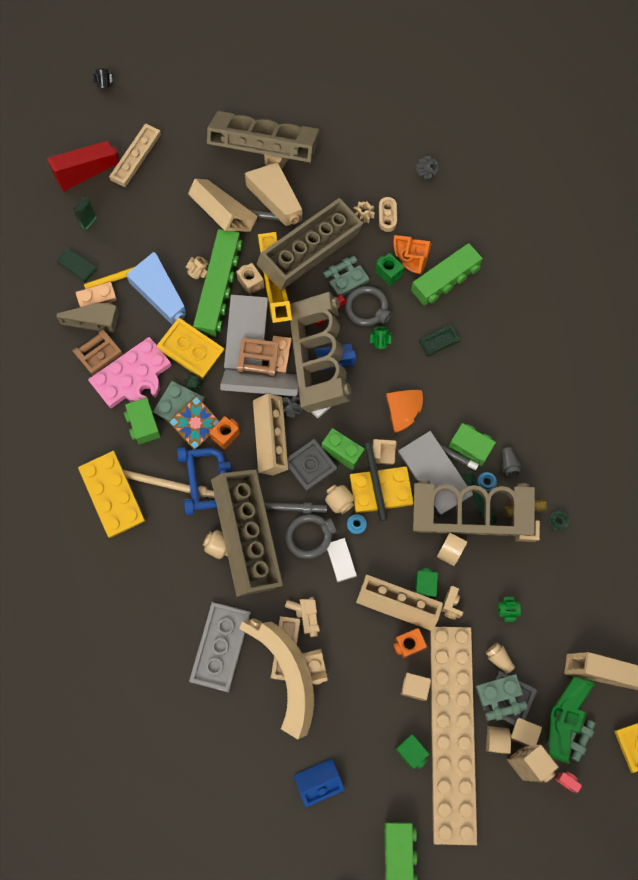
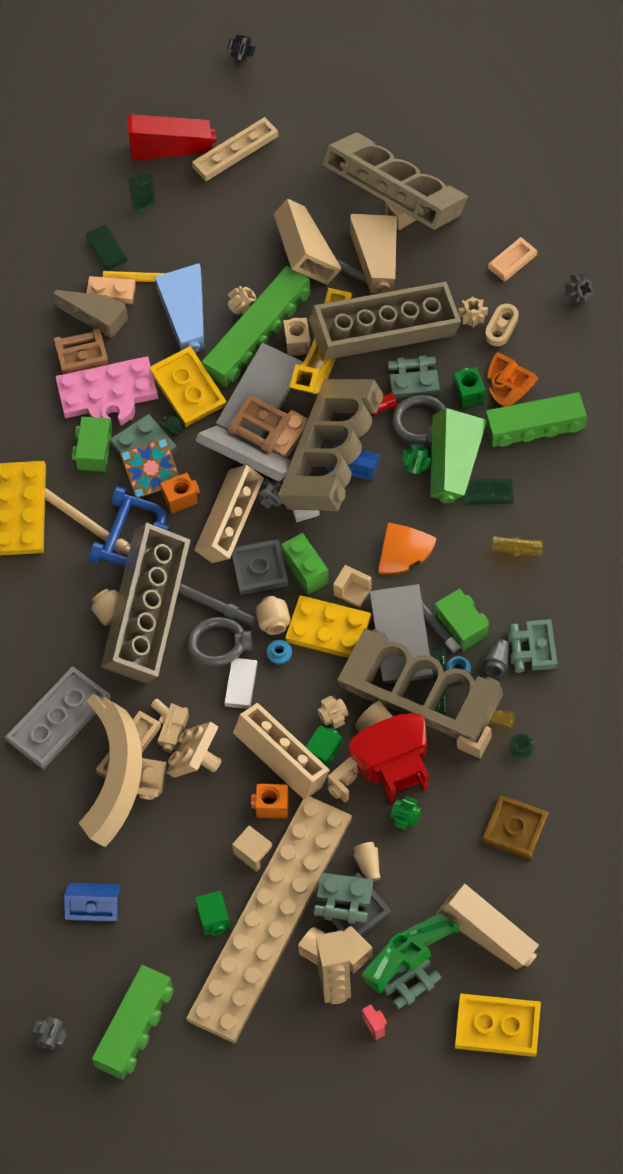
camera: 30 degrees right, 10 degrees down
pearl dark grey bar [364,443,388,521] -> none
none -> tan plate [166,722,221,778]
none -> tan gear [317,696,349,729]
none -> red piece [349,713,429,805]
none -> slope [430,408,486,503]
none -> pearl gold tile [482,795,549,860]
none -> light nougat tile [488,237,537,282]
none -> clear yellow pin [493,536,544,556]
none -> sand green plate [507,619,558,673]

